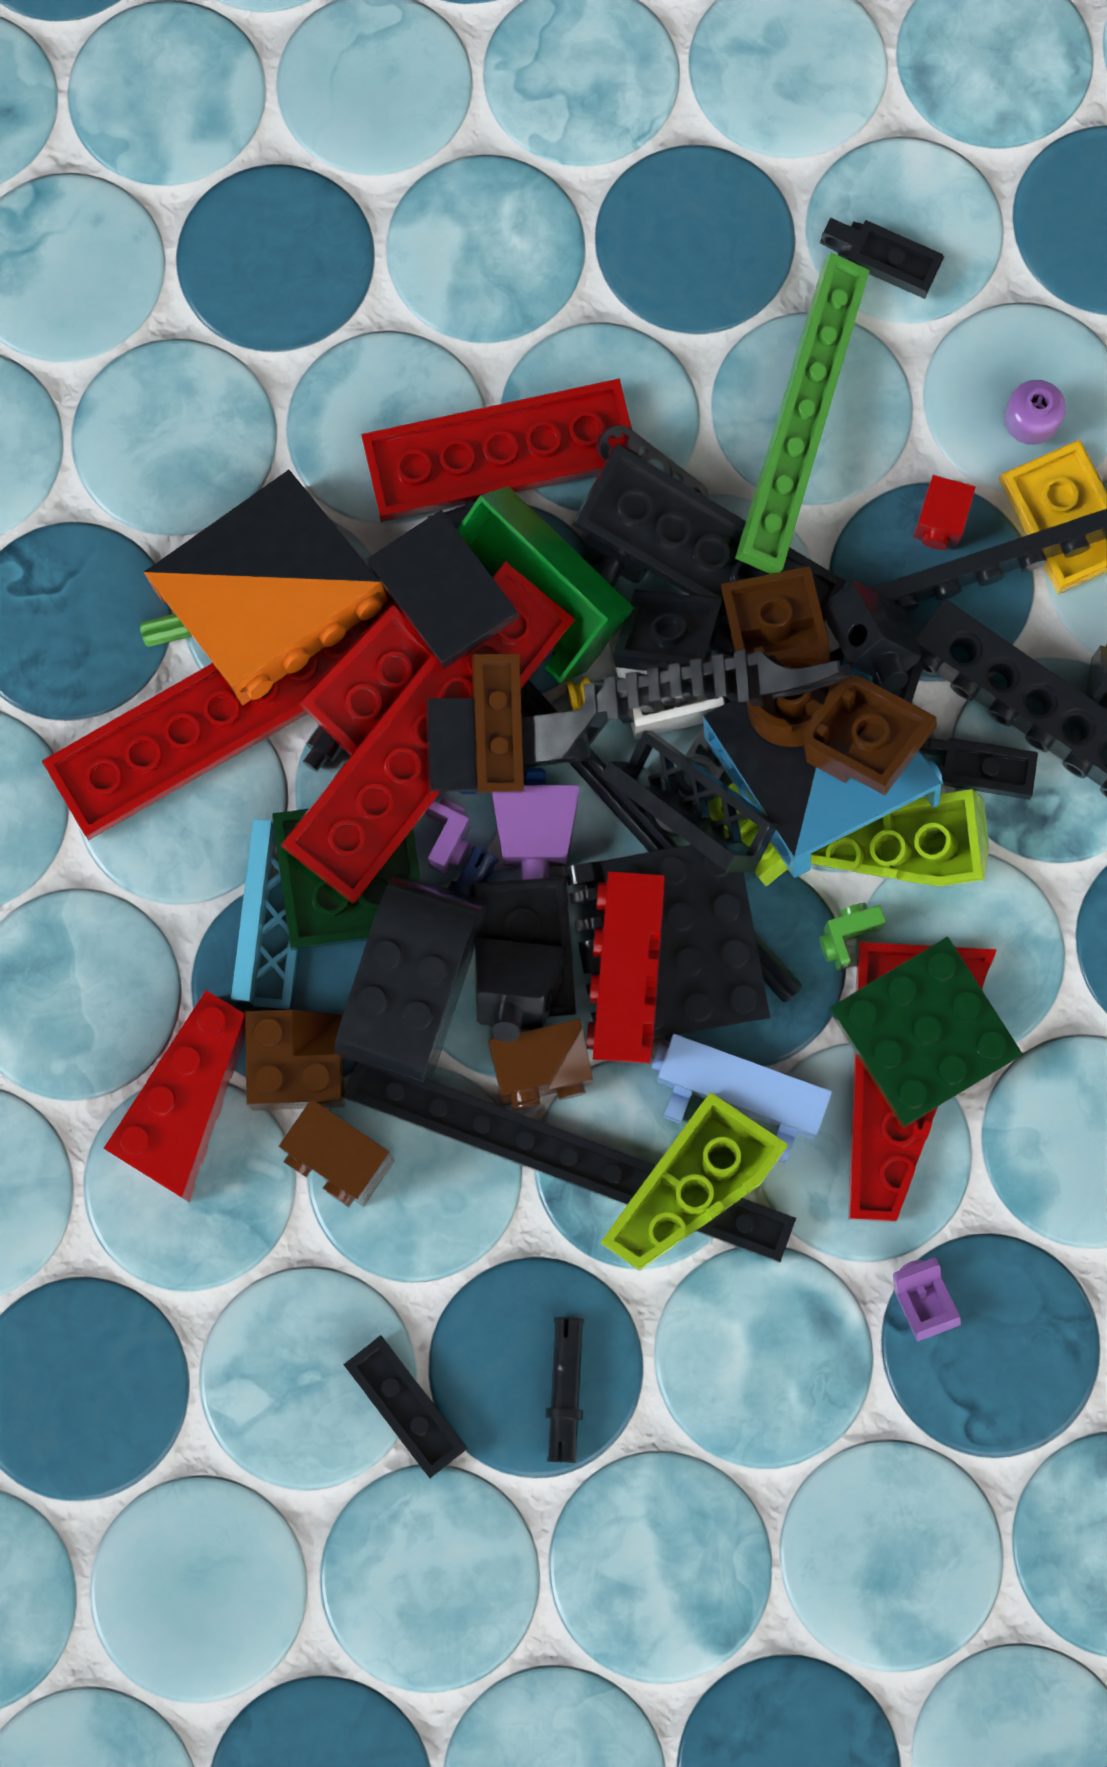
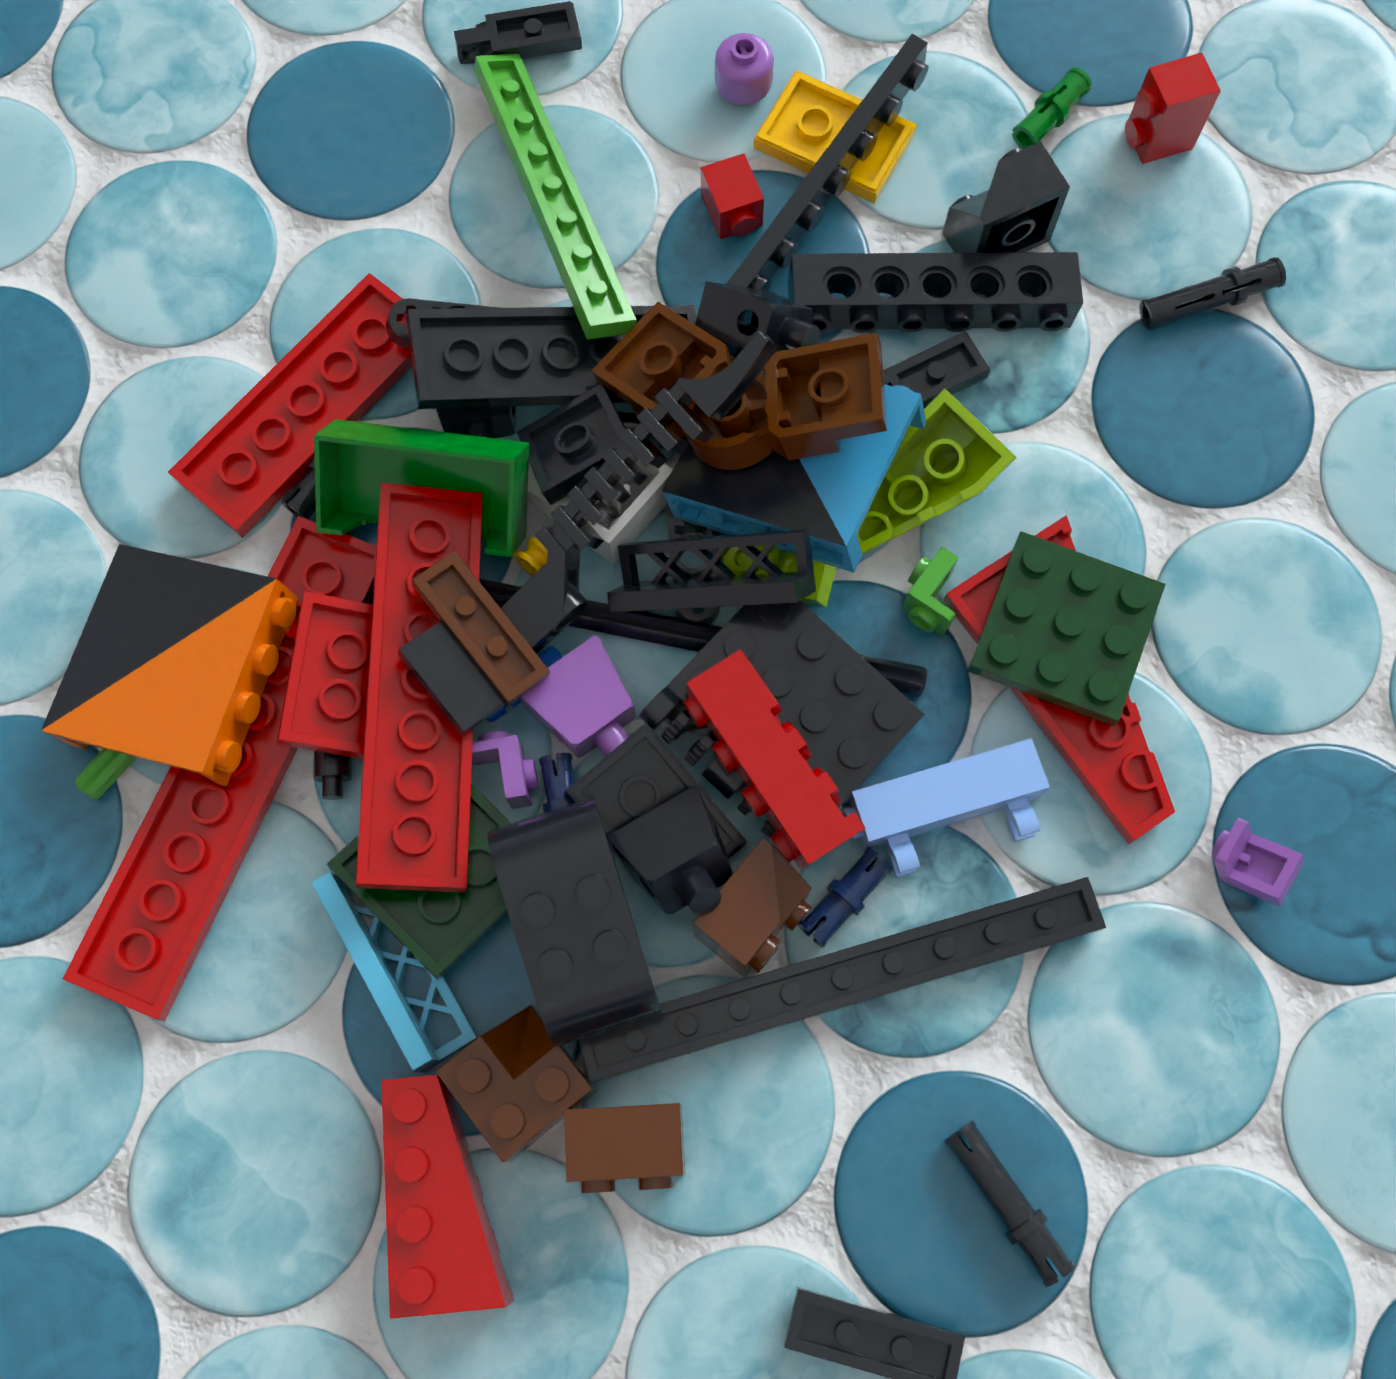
camera: 35 degrees left, 5 degrees down
black tile [366,509,519,669] -> none
lime wedge [601,1092,788,1271] -> none
none -> dark blue pin [798,847,893,948]

